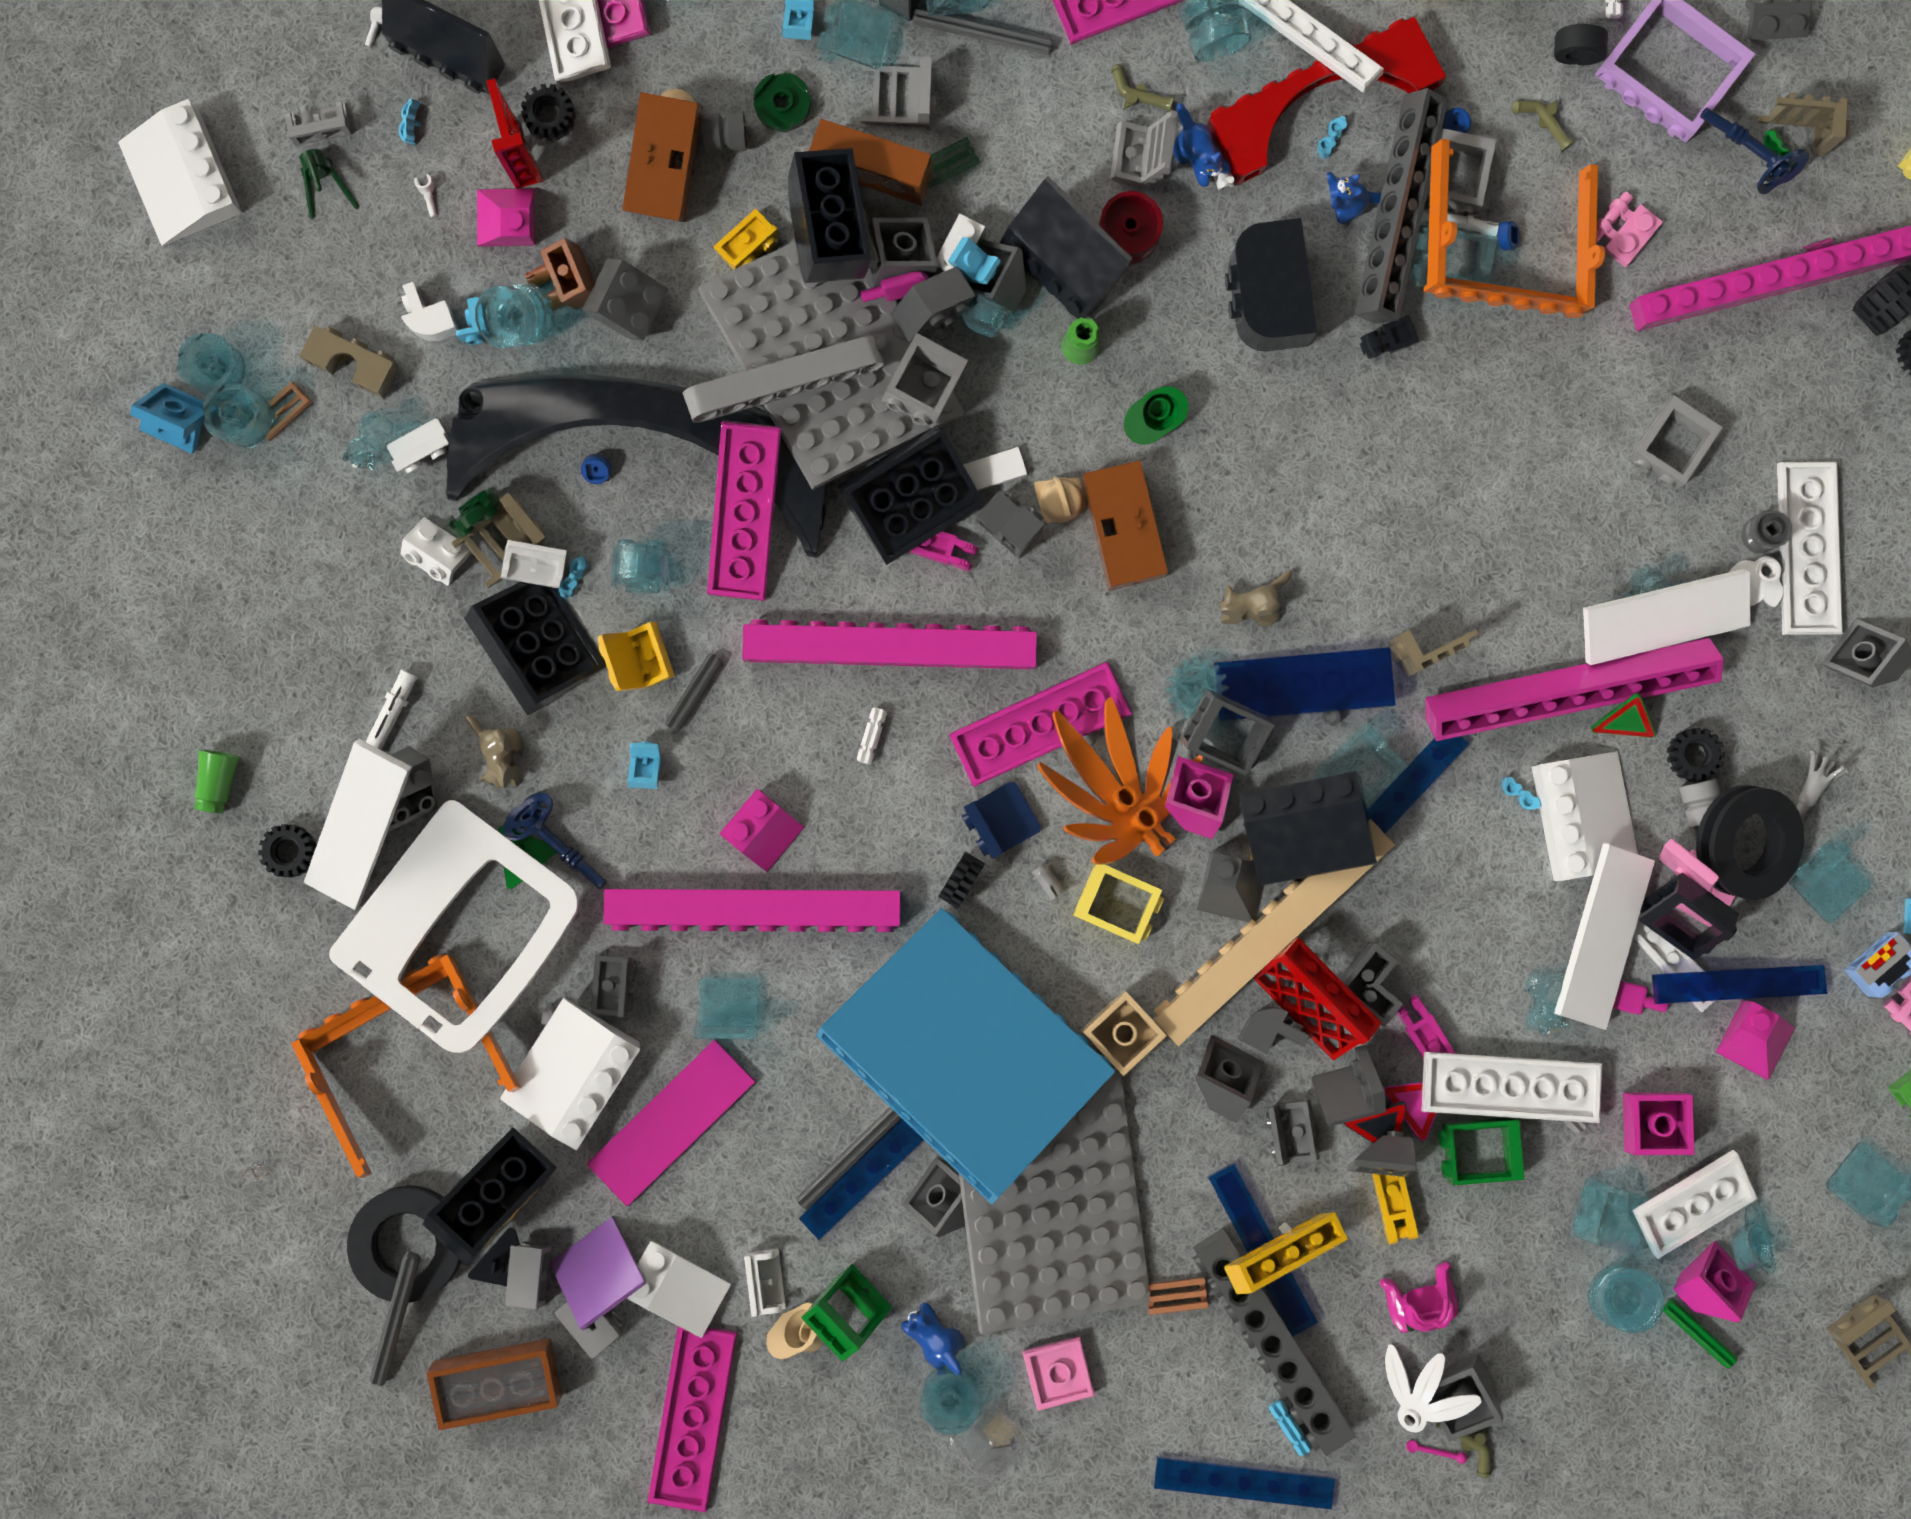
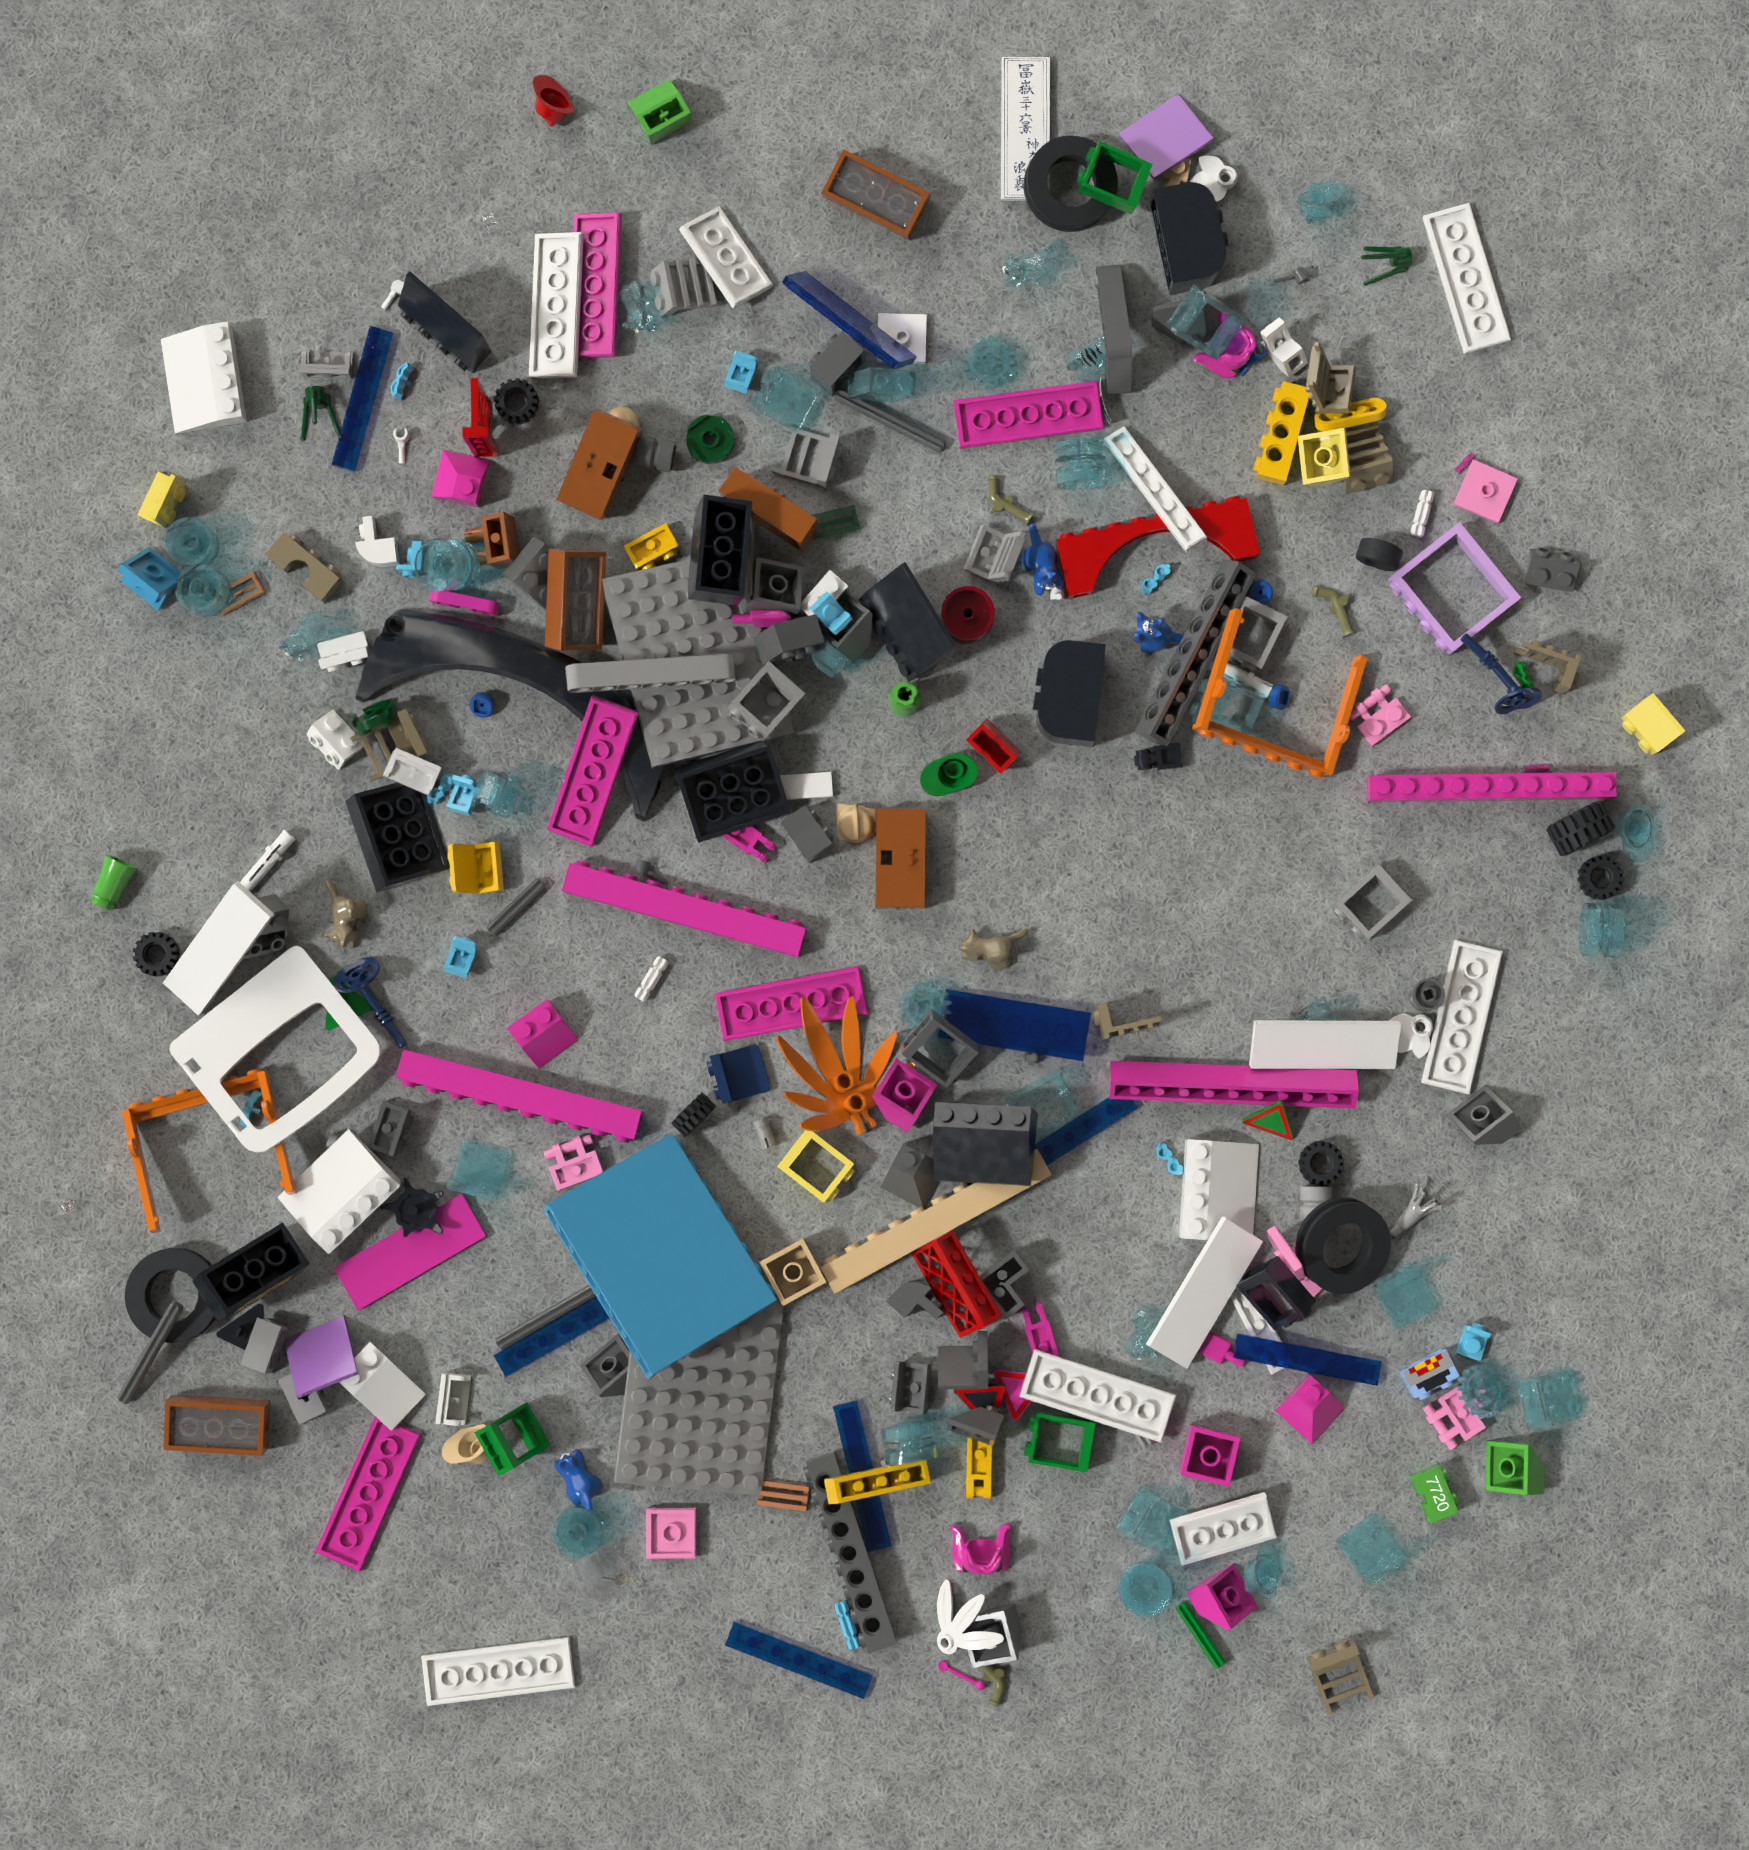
camera: 25 degrees right, 0 degrees up
dark grey slope [1195,1035,1264,1123] -> none
none -> light yellow bracket [138,472,186,528]
none -> medium azure piece [240,1090,262,1127]
none -> clear blue tile [331,326,393,472]
none -> black piece [380,1177,444,1237]
none -> dark pink beam [429,589,500,616]
none -> medium azure bracket [446,775,481,816]
none -> bright pink plate [544,1134,604,1191]
none -> brick [545,549,606,650]
none -> dark grey hand [635,859,667,885]
none -> clear light blue wheel [881,1421,939,1465]
none -> red brick [966,718,1021,774]

